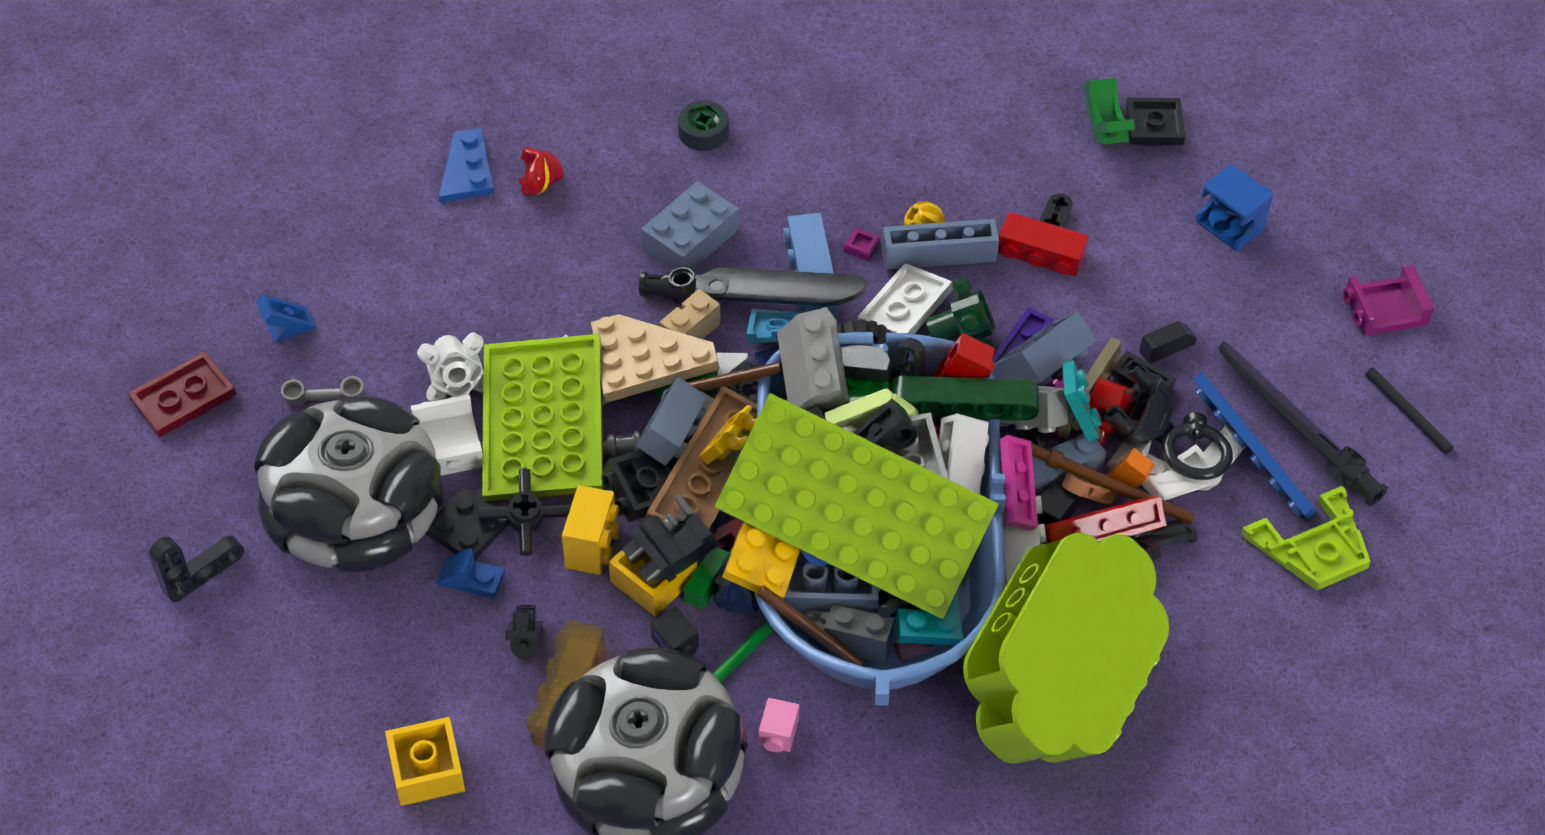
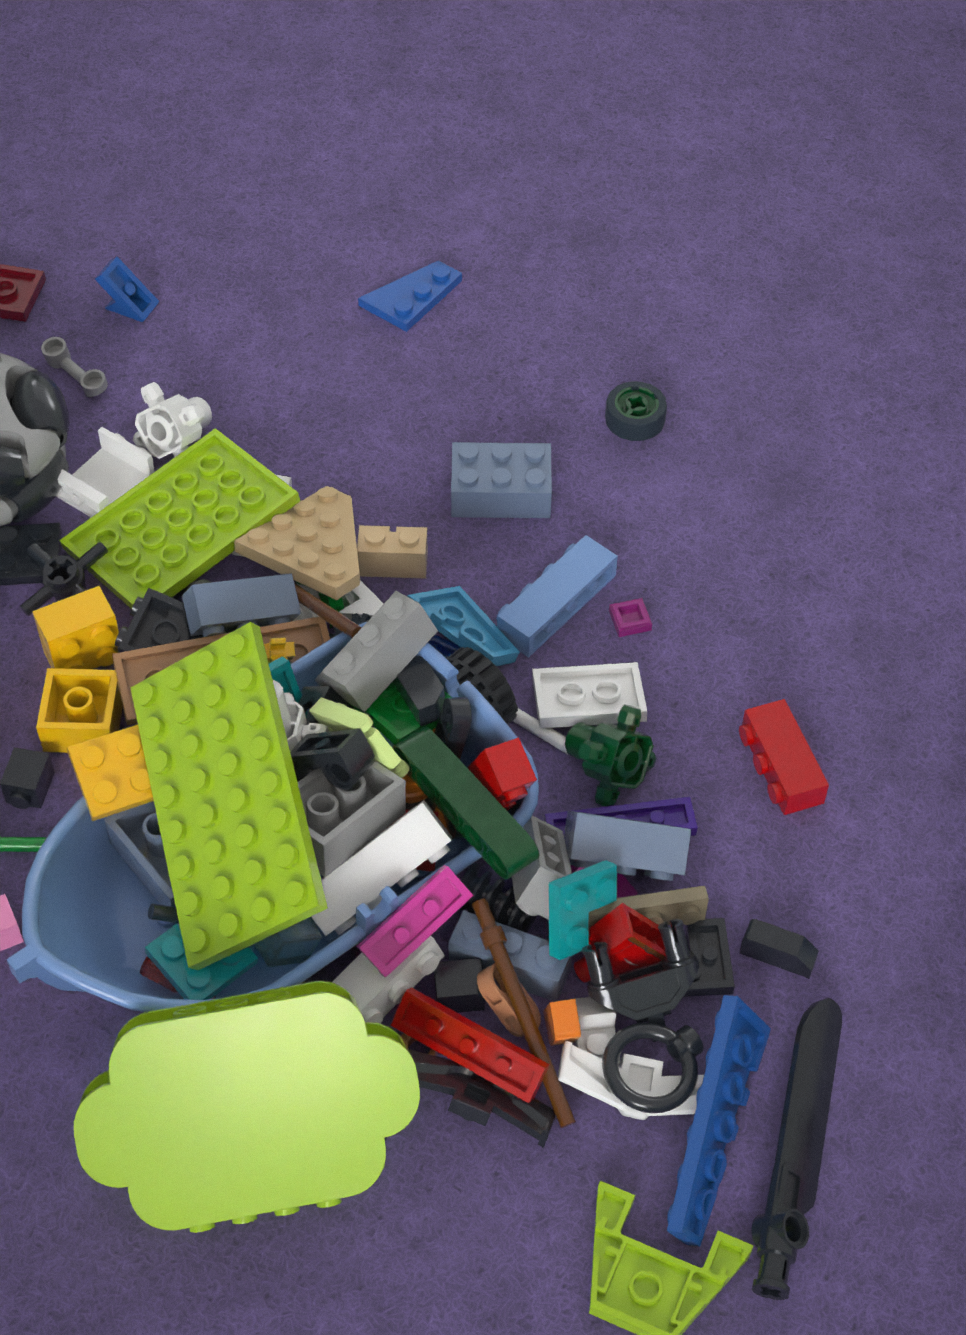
camera: 50 degrees right, 0 degrees up
red hair [519,147,563,196] -> none
black hips [622,494,720,586] -> none
black piece [639,267,866,306] -> none
reddish brown bar [756,585,863,666] -> none
dark grey hinge [803,604,894,666] -> none
sand blue brick [882,219,999,270] -> none
yellow piece [904,201,945,225] -> none
black beam [1040,193,1073,228] -> none
black bar [1365,367,1454,454] -> none

